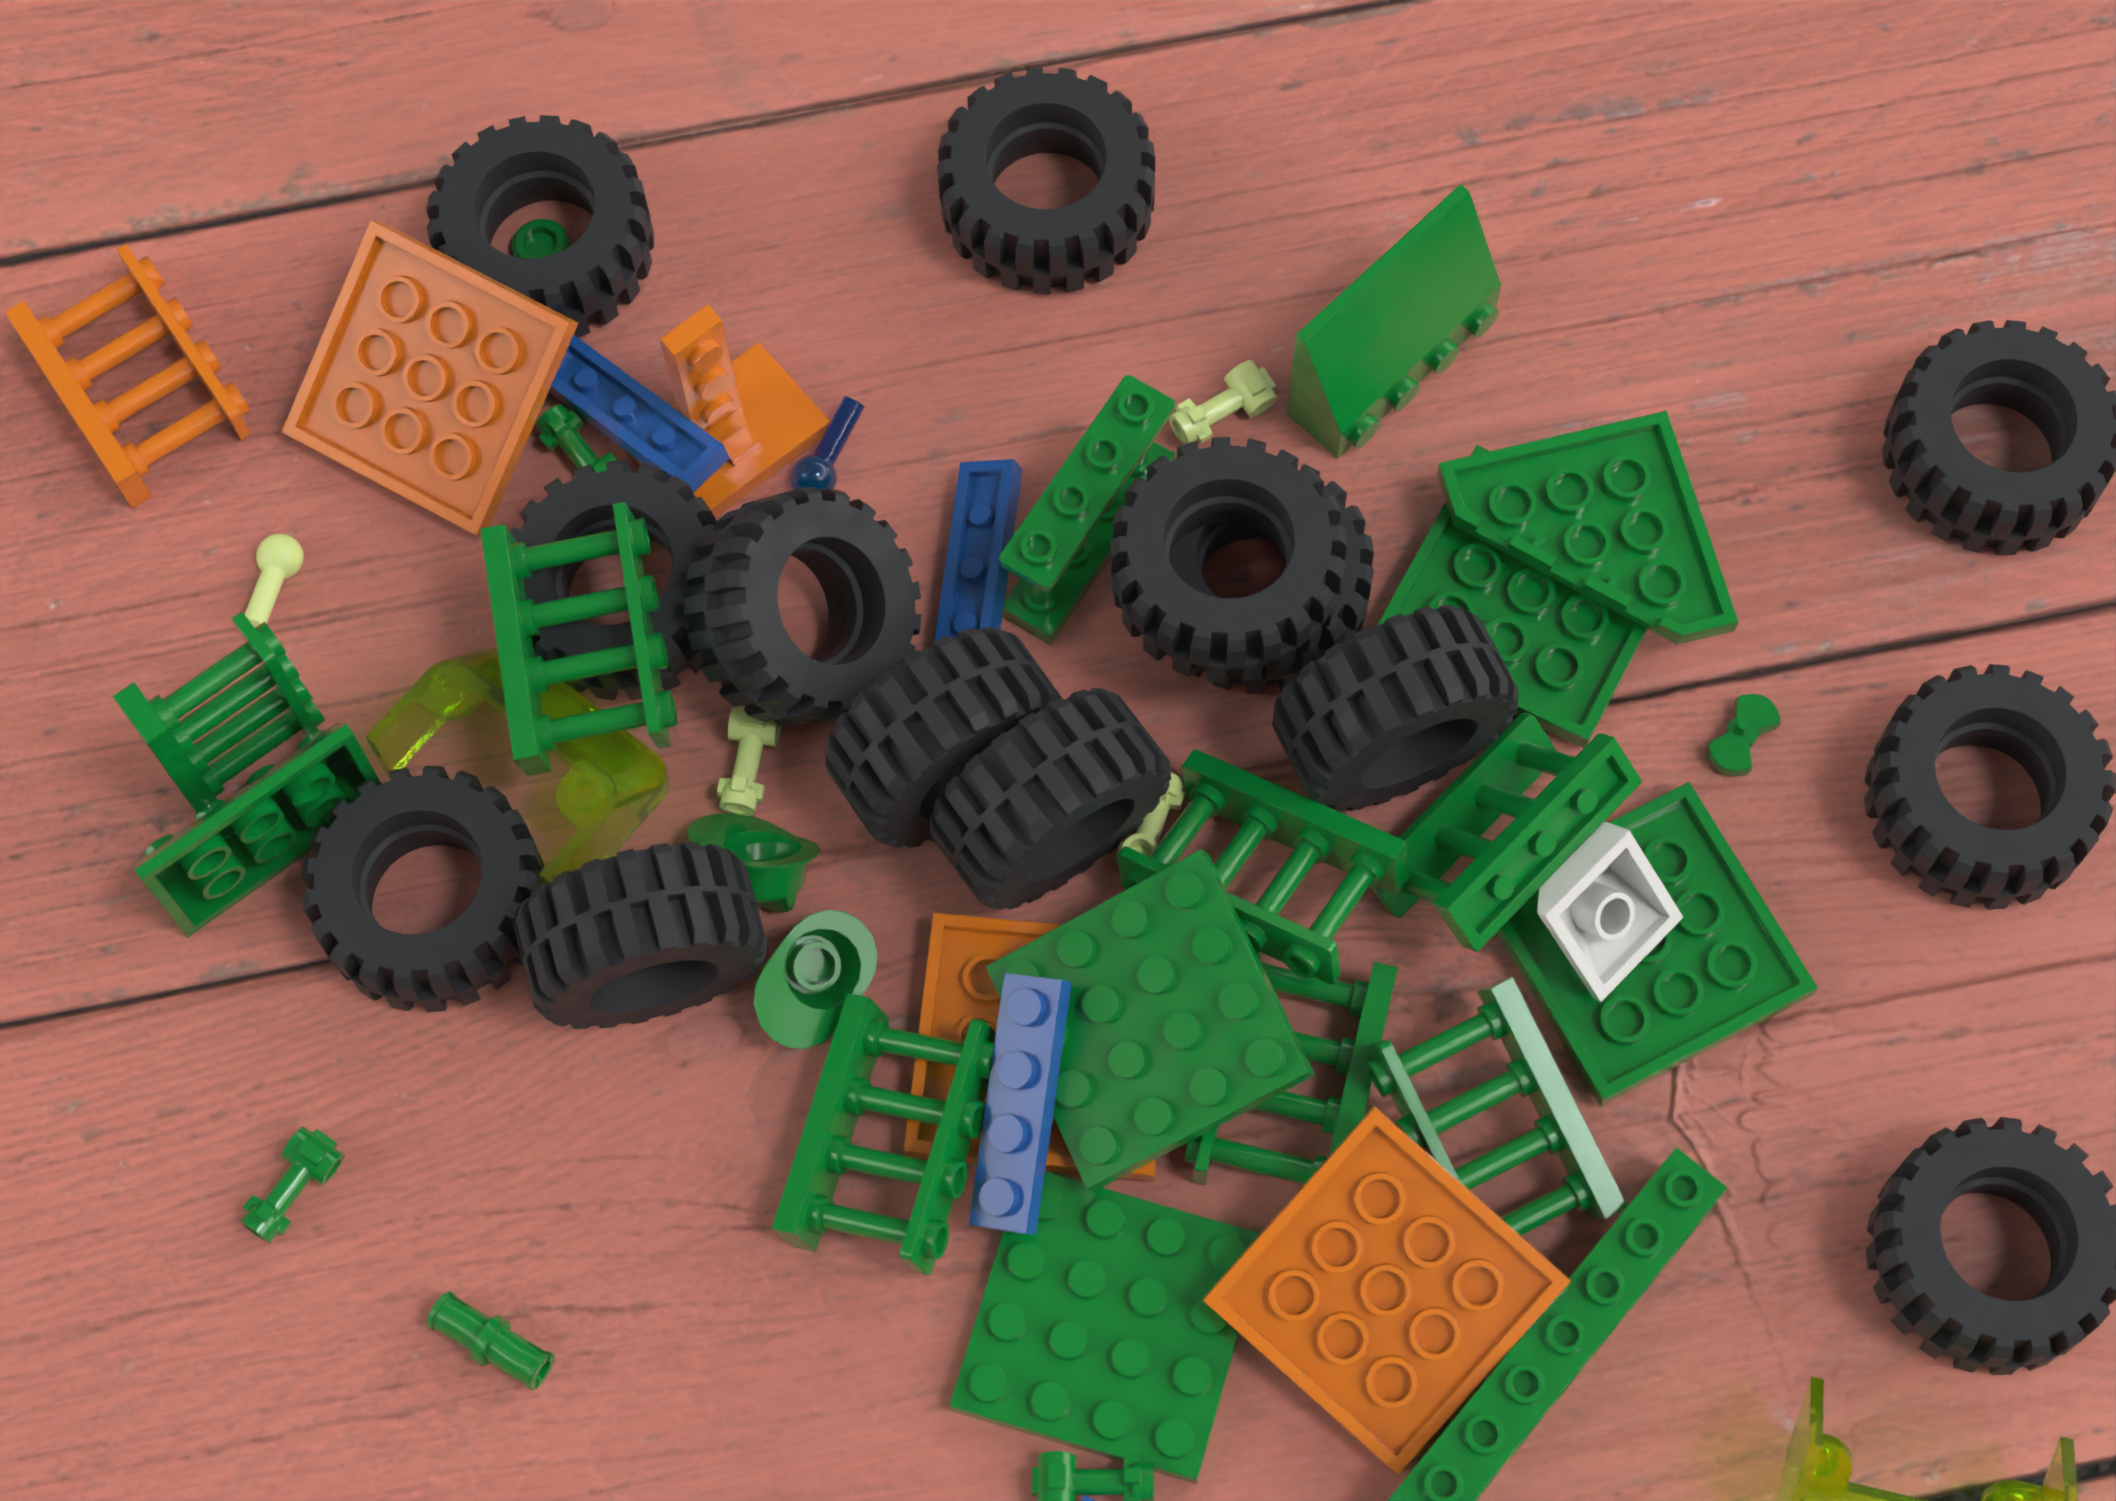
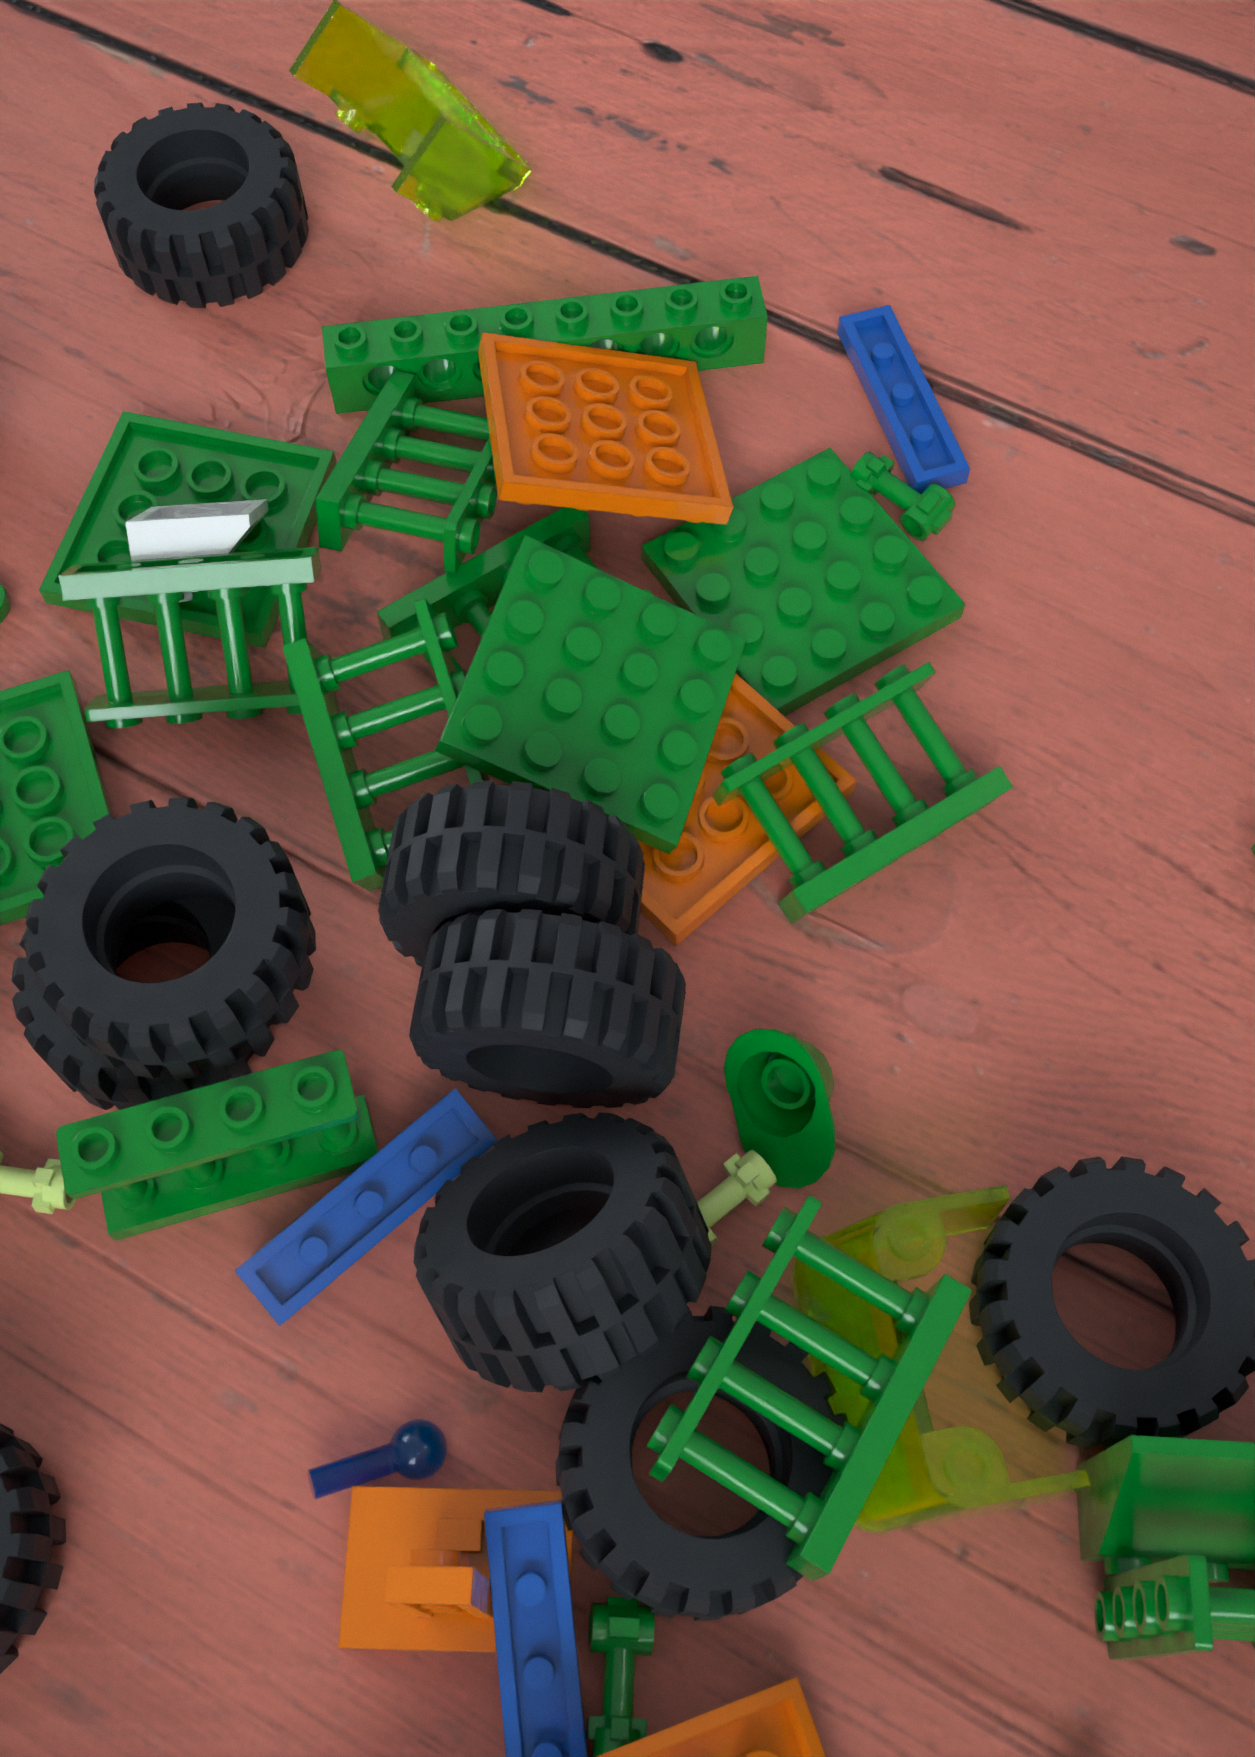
camera: 140 degrees left, 5 degrees down
black tyre [514,842,767,1029] -> none
green piece [753,910,878,1049] -> none
plate [968,973,1072,1235] -> none
black tyre [1272,605,1519,812] -> none

